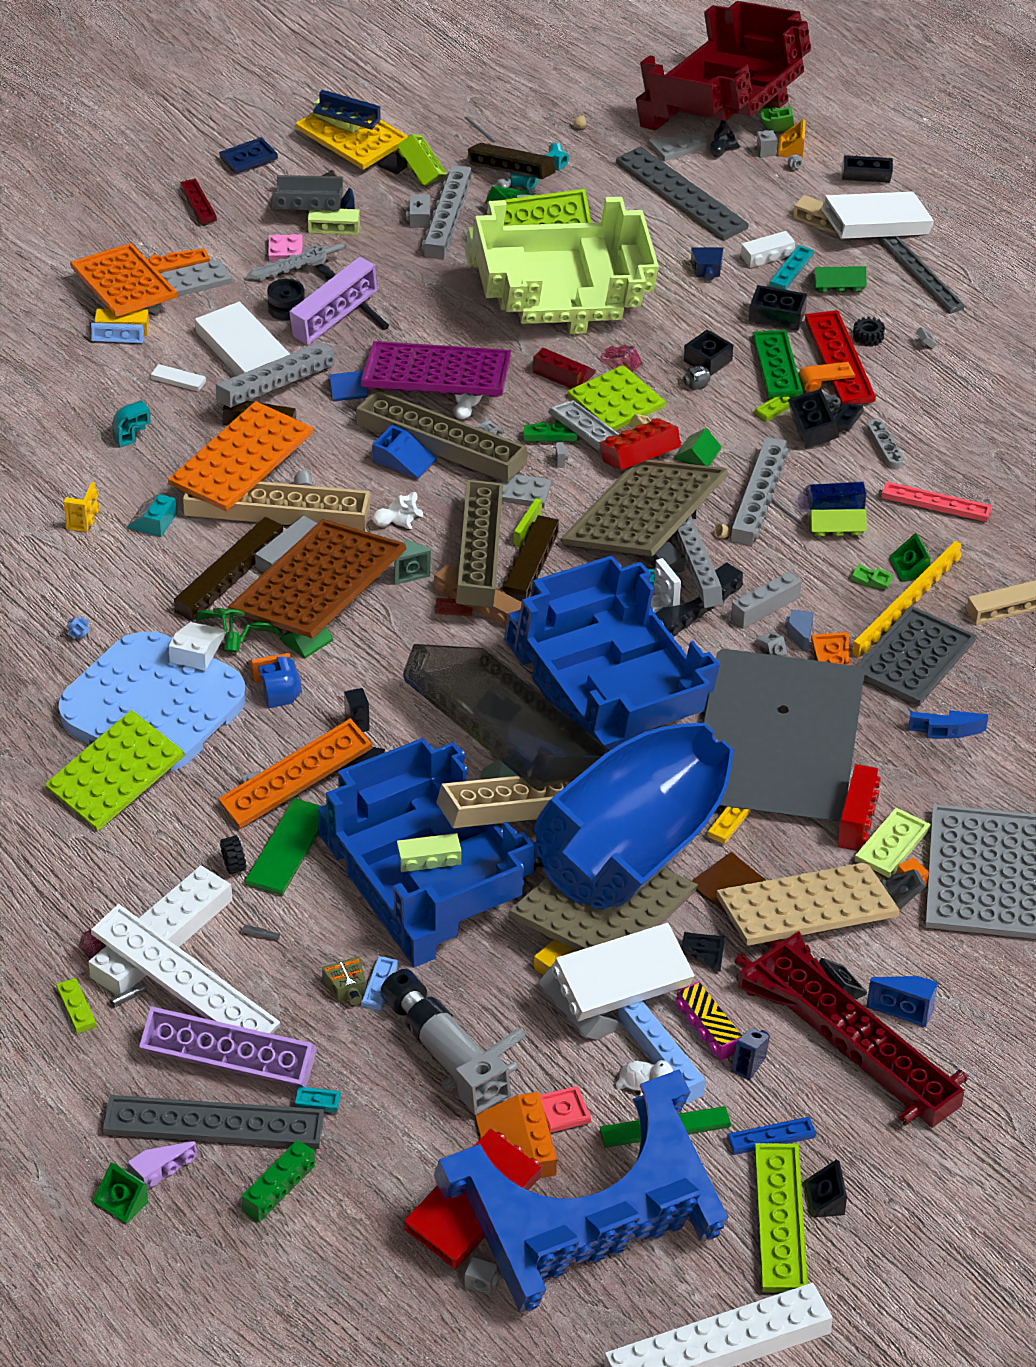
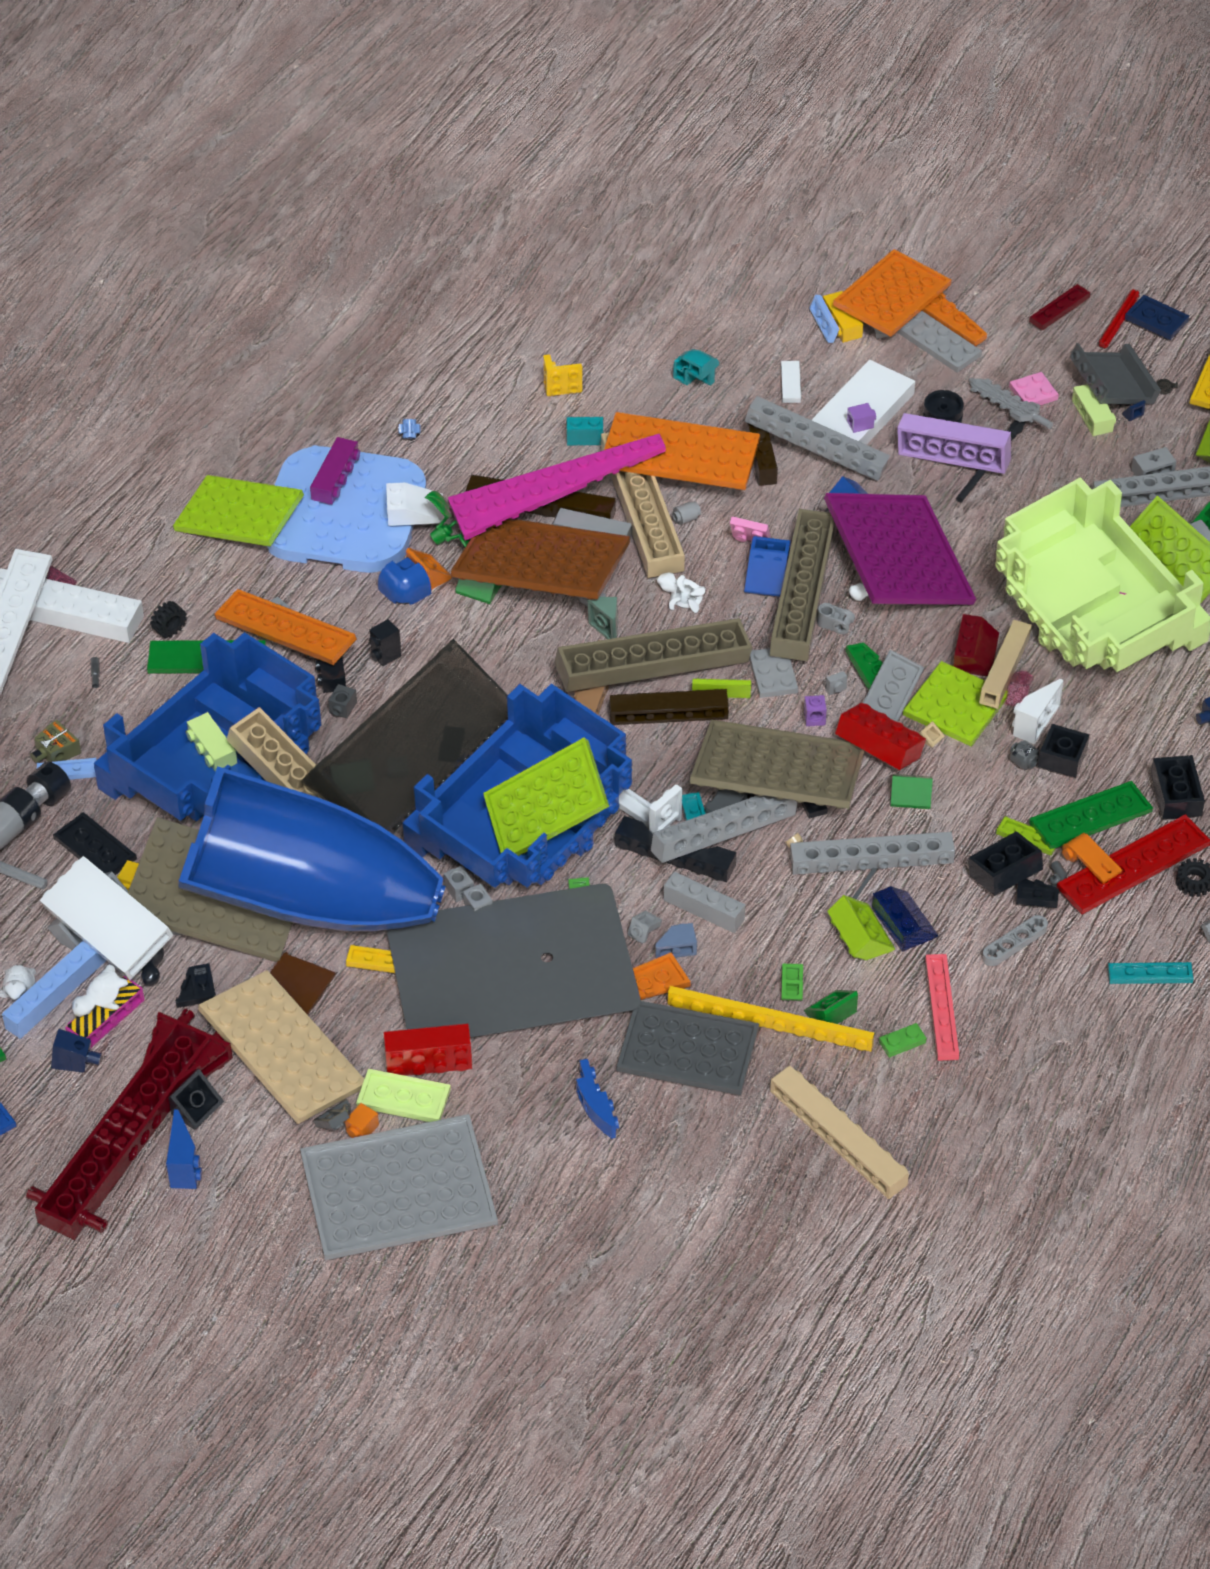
camera: 70 degrees right, 5 degrees up
none -> black tile [53,812,137,875]
none -> white animal [72,965,128,1017]
none -> magenta brick [310,437,360,505]
none -> dark pink wing [448,434,666,540]
none -> lime plate [483,737,609,856]
none -> bright pink plate [730,517,771,542]
none -> medium lavender brick [804,695,827,727]
none -> medium lavender brick [847,403,876,433]
none -> bright green plate [879,1023,927,1058]
none -> tan brick [979,620,1032,709]
none -> white slope [1012,679,1064,744]
none -> red axle [1099,289,1139,349]
none -> teal tile [1107,962,1194,984]

